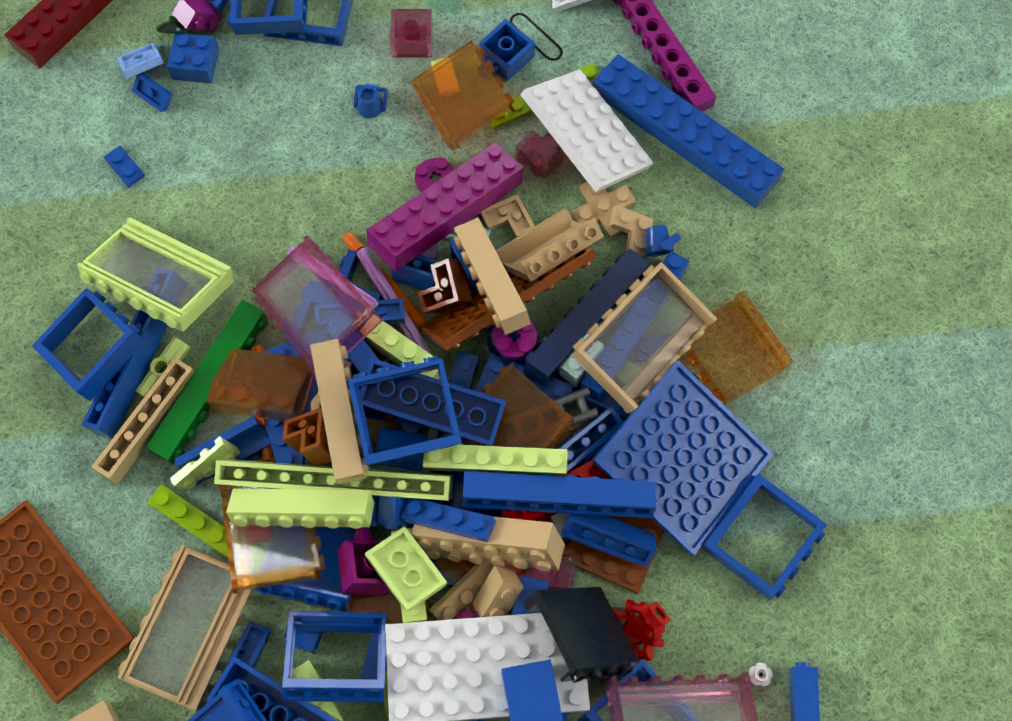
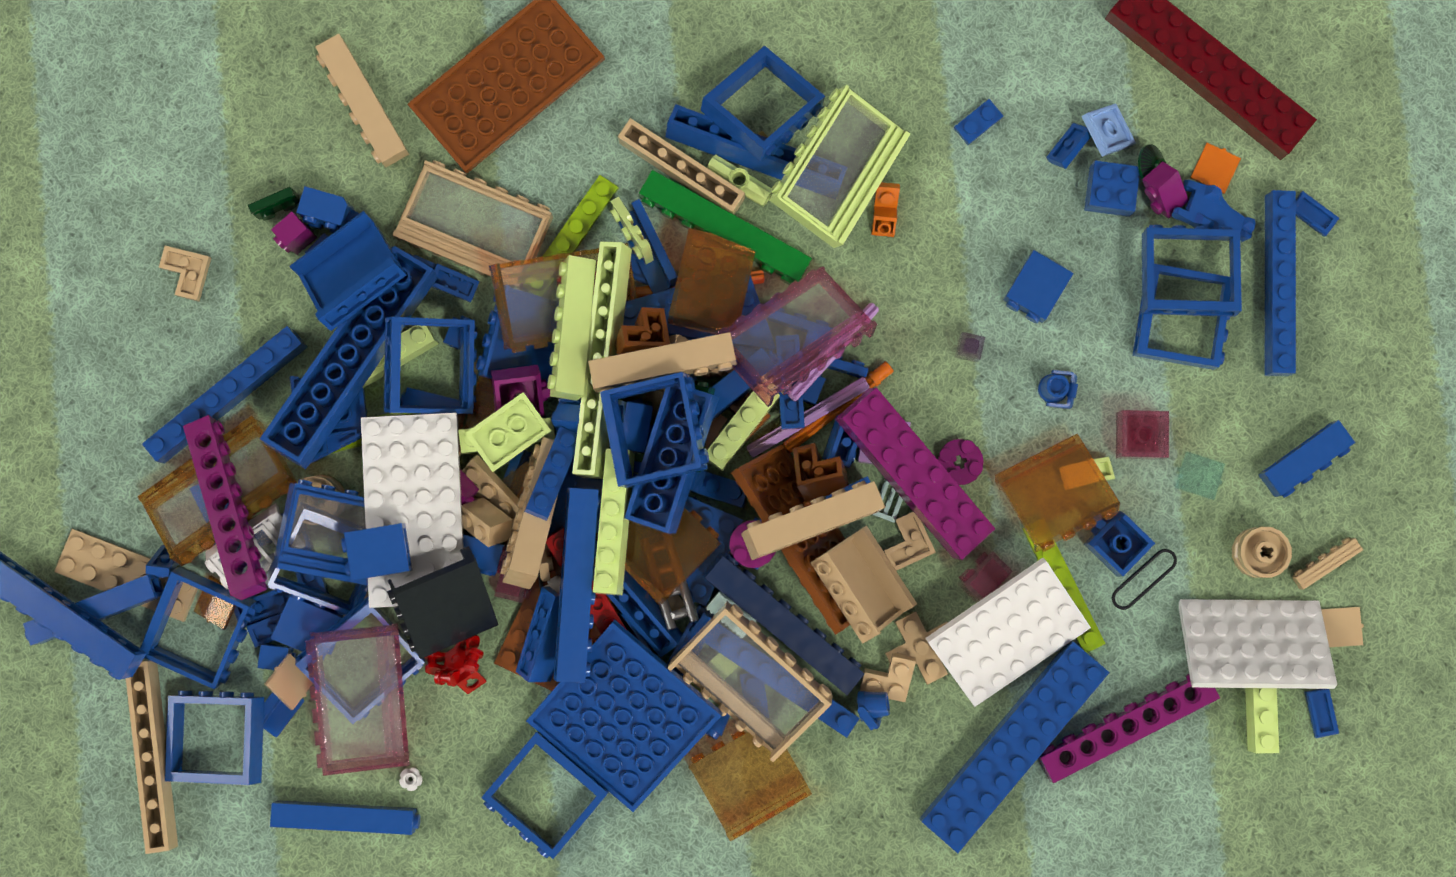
camera: 90 degrees right, 15 degrees up
none -> orange slope [872,182,900,237]
none -> brick [955,332,985,362]
none -> blue brick [1003,250,1074,324]

